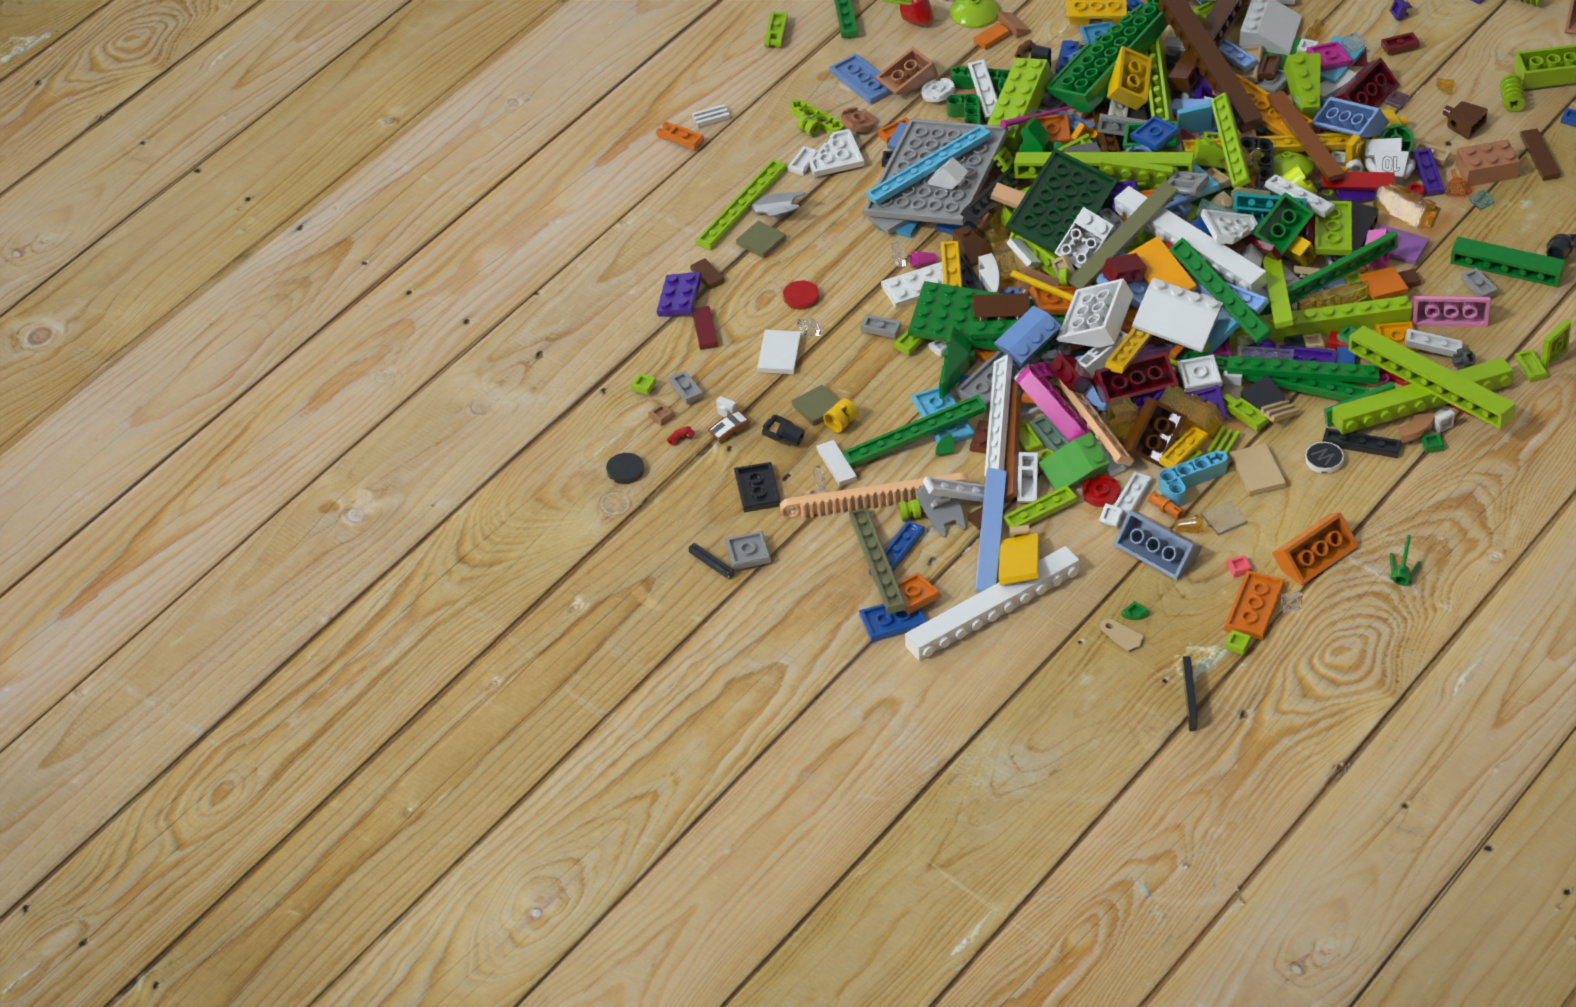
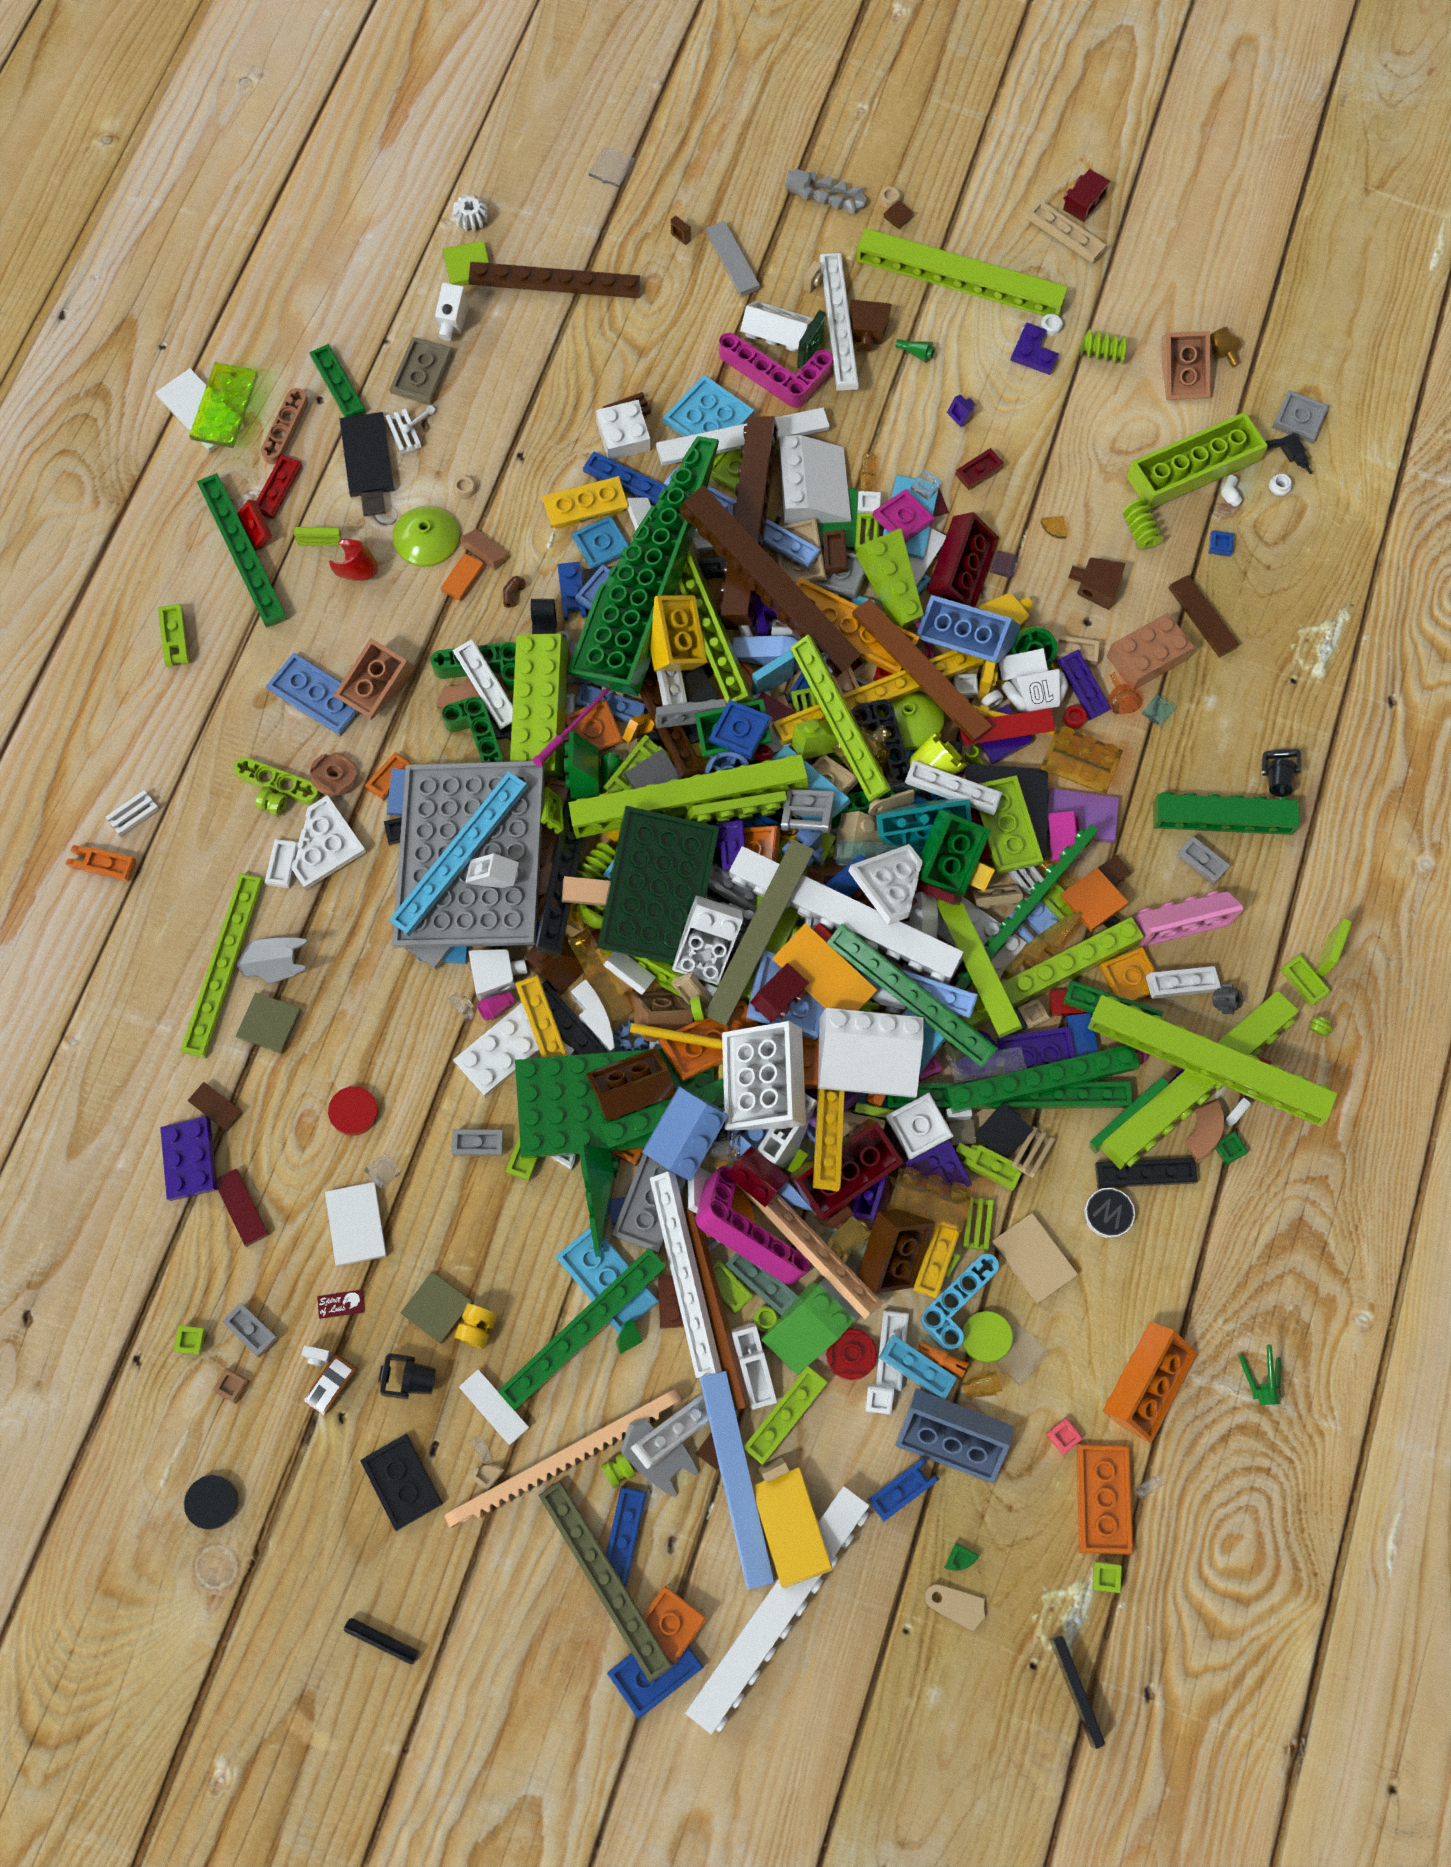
camera: 25 degrees left, 25 degrees up
red arm [667,426,695,445] -> none
light grey plate [725,531,771,570] -> none
white tile [921,78,955,102] -> none
none -> dark red sticker [317,1290,364,1319]
none -> white torso [469,949,527,1001]
none -> blue hinge [868,1458,940,1522]
none -> medium azure plate [878,1335,957,1399]
none -> lime tile [962,1311,1013,1363]
none -> lime plate [1309,1016,1334,1037]

